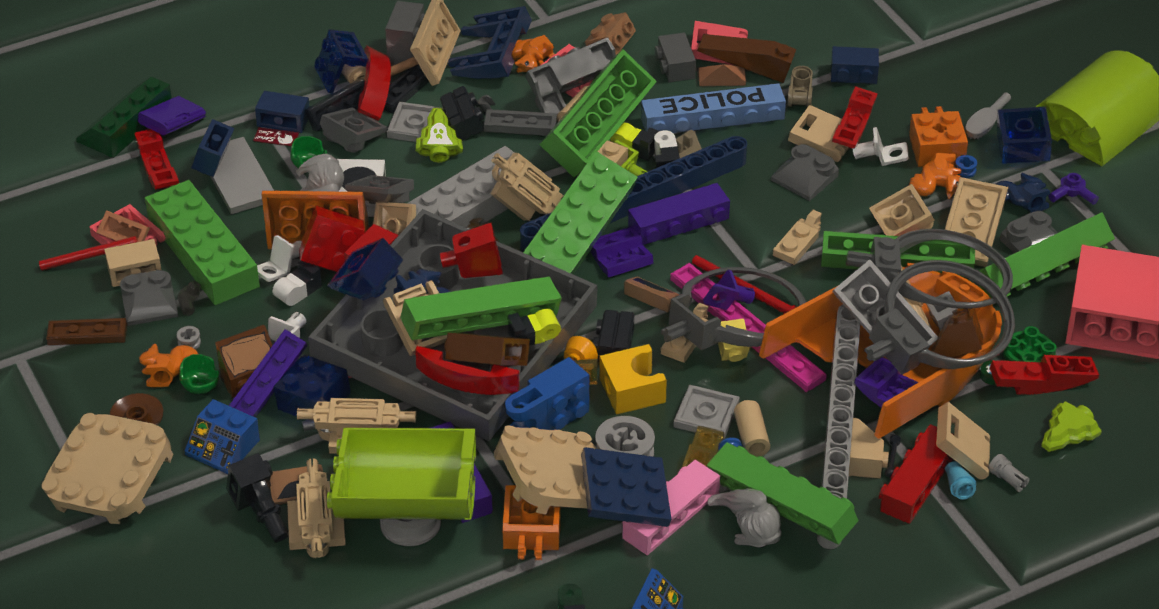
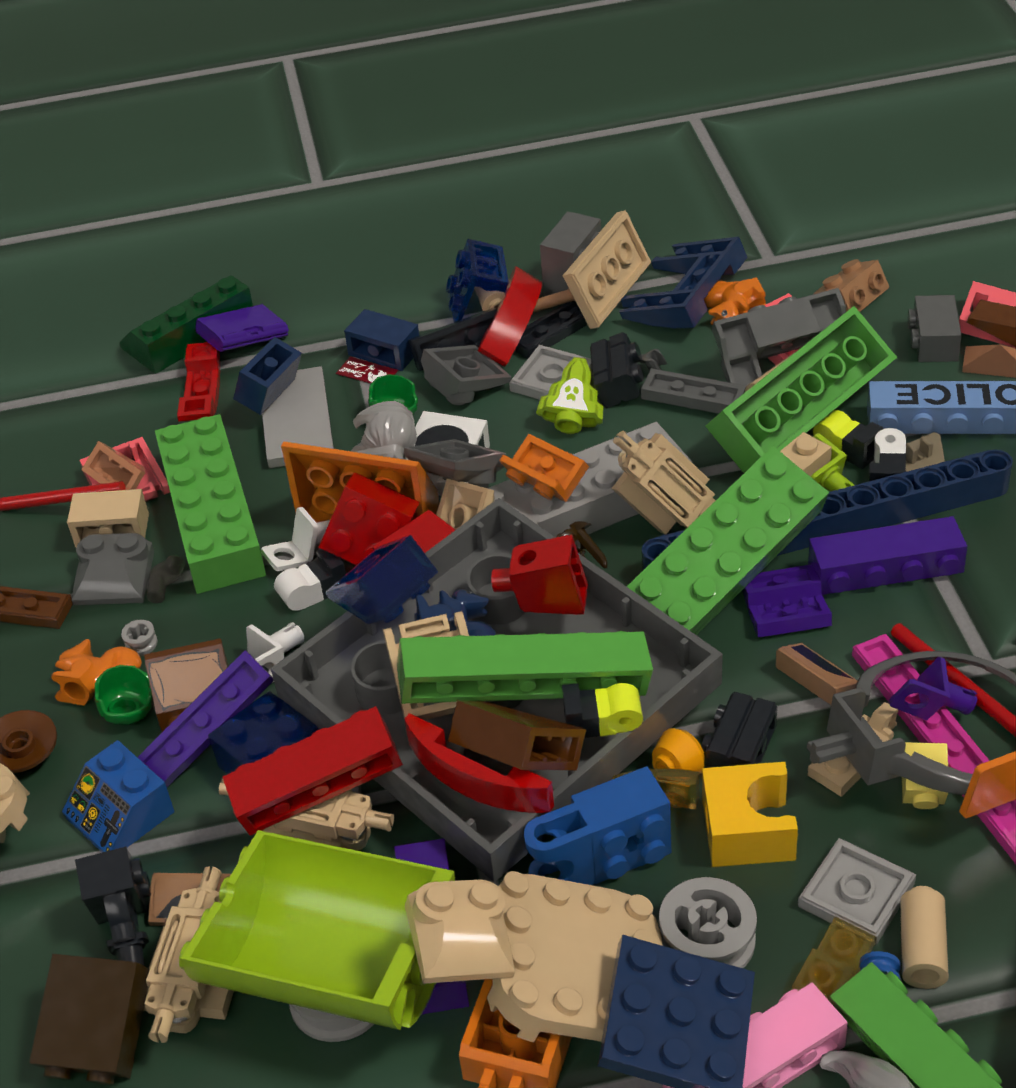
camera: 20 degrees right, 0 degrees up
none -> dark brown brick [29,954,150,1085]
none -> red brick [222,706,403,836]
none -> tan slope [405,880,515,984]
none -> orange bracket [499,434,589,502]

